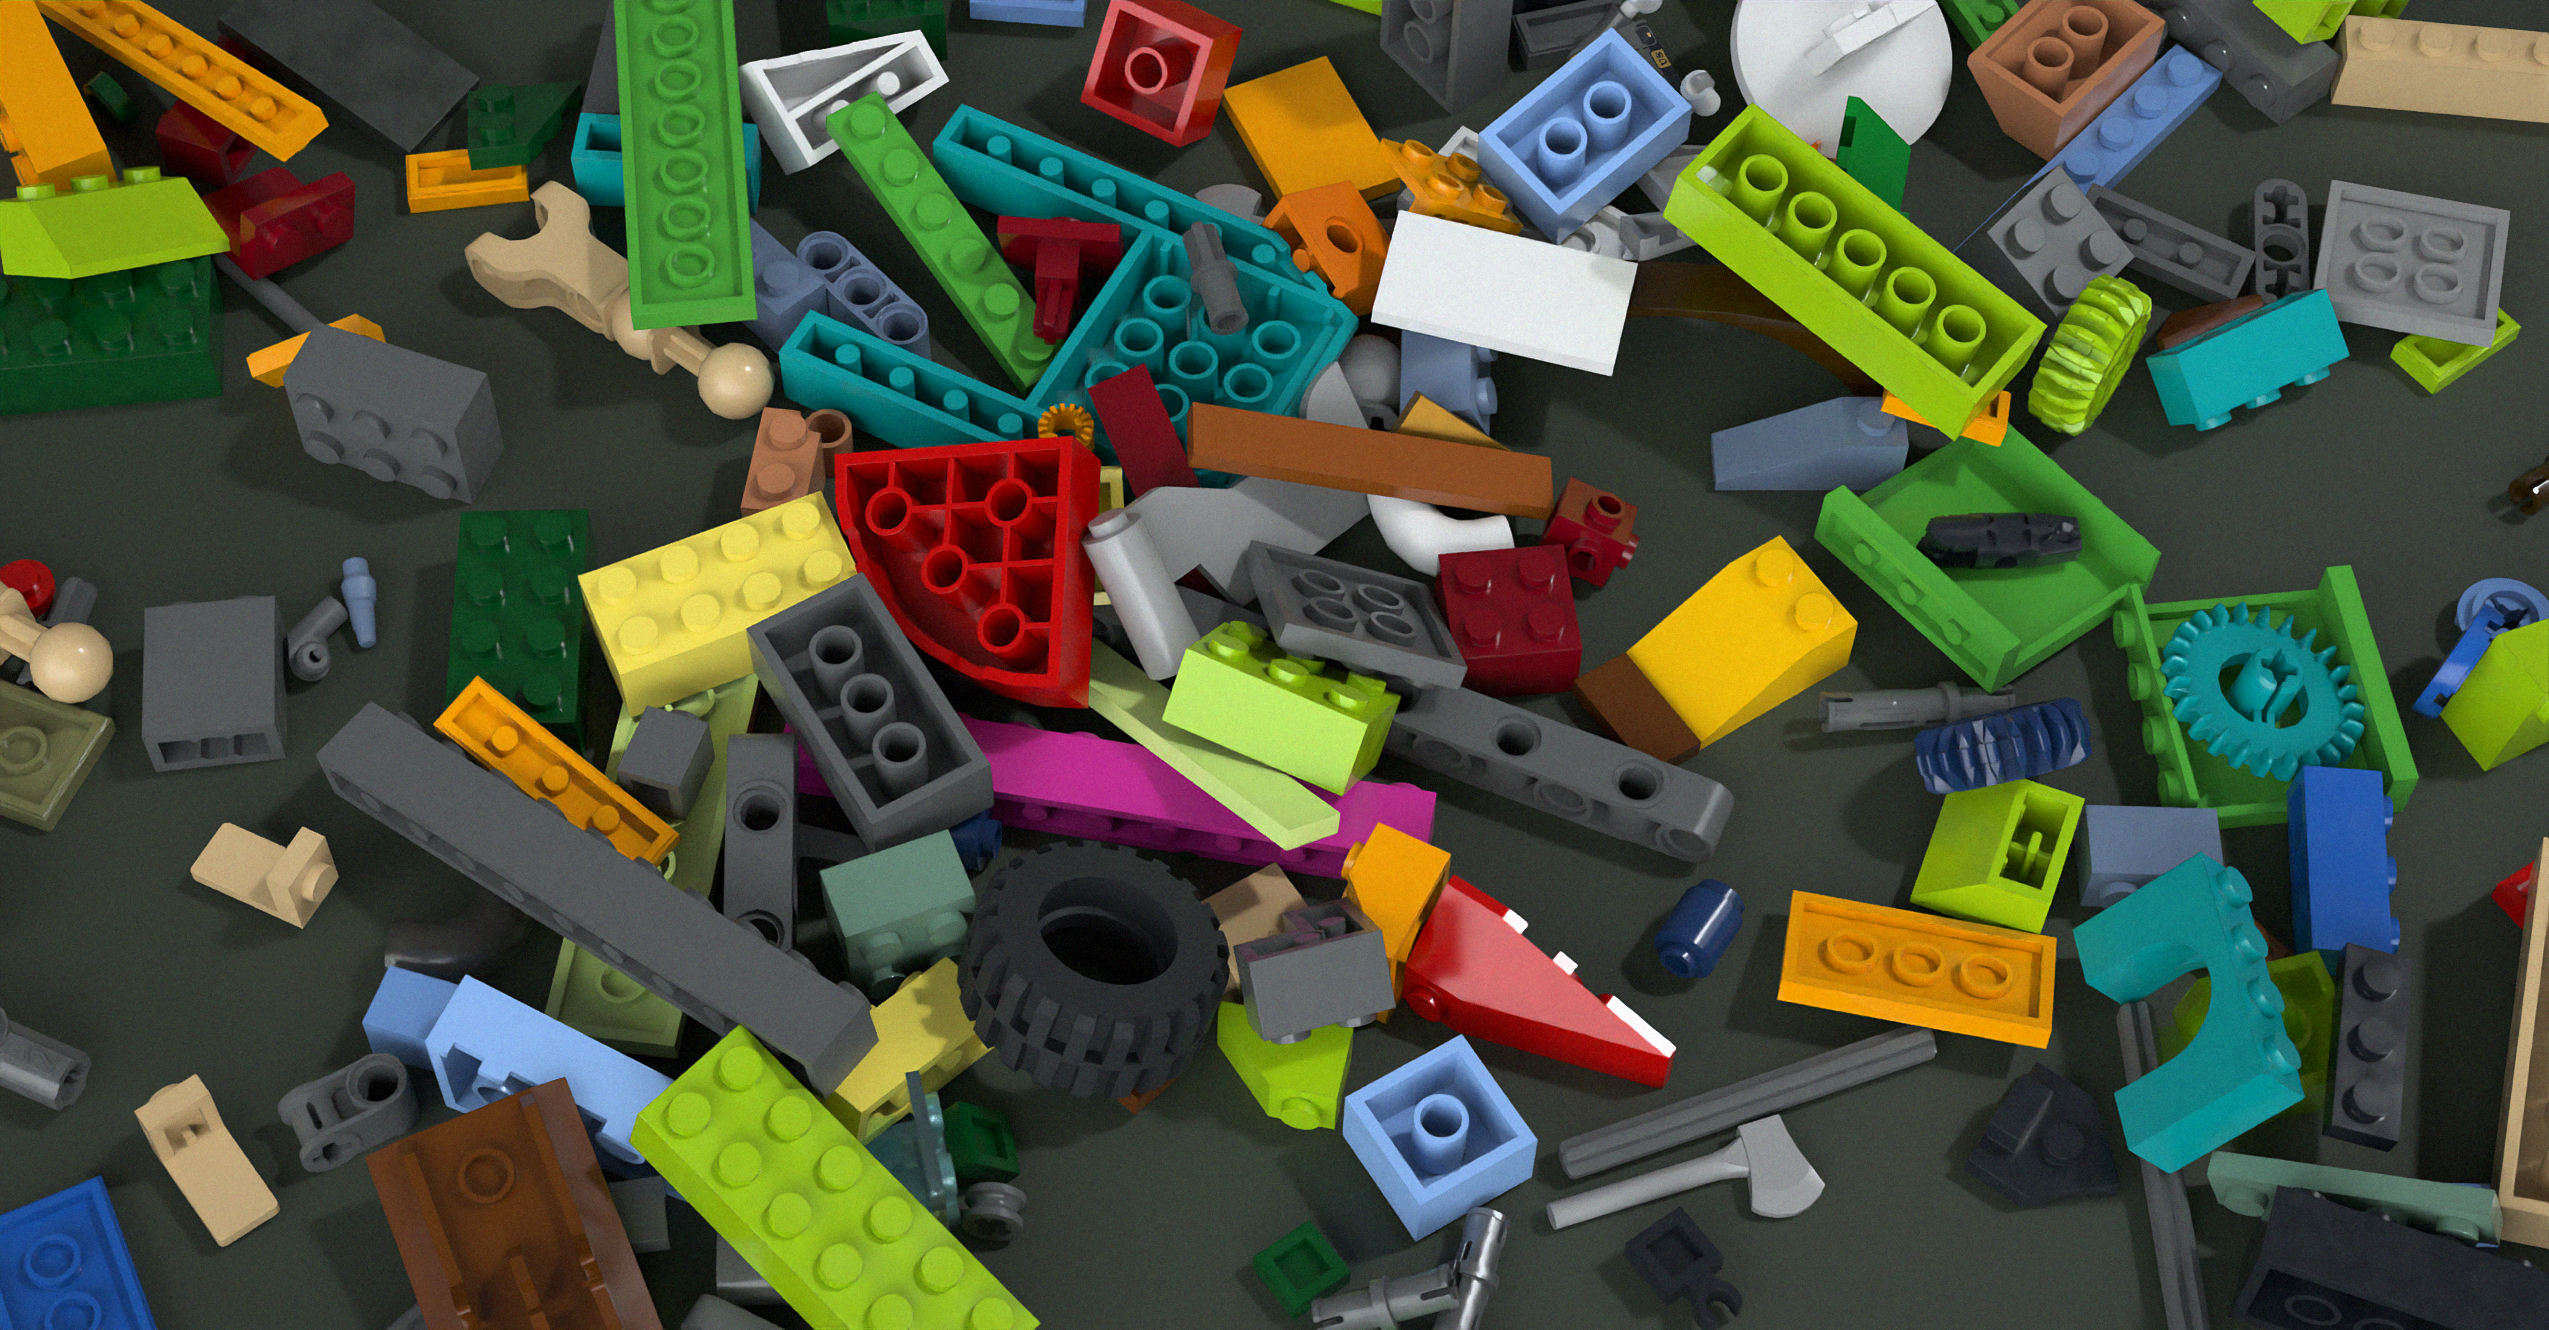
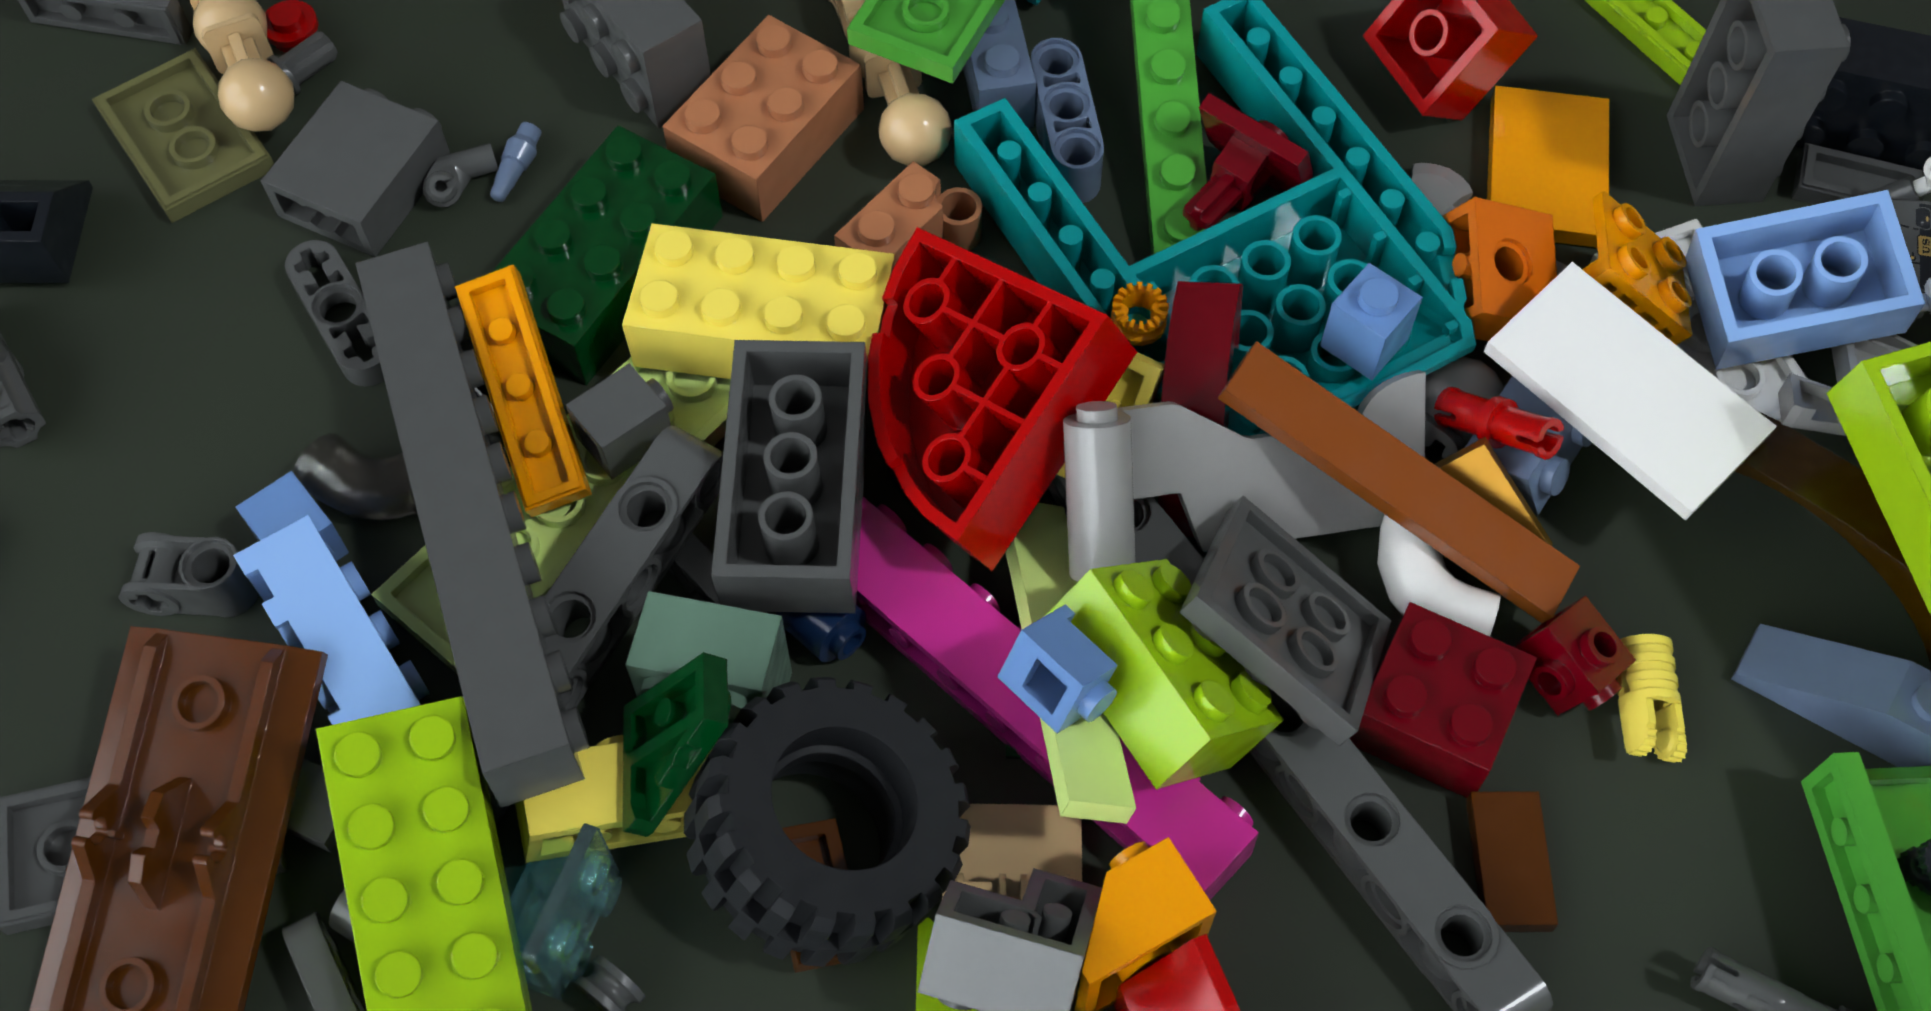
camera: 35 degrees right, 5 degrees up
tan bracket [134,1074,280,1247] -> none
tan bracket [190,823,339,929] -> none
dark green plate [940,1101,1021,1184] -> none
dark grey axle [1182,221,1249,335] -> none
yellow slope [1626,535,1858,751] -> none
none -> dark grey beam [285,240,384,386]
none -> dark green wing [623,652,731,837]
none -> nougat brick [662,15,864,222]
none -> medium blue brick [997,604,1118,734]
none -> medium blue brick [1320,263,1423,380]
none -> red pin [1434,386,1564,460]
none -> light yellow hinge [1616,634,1687,763]

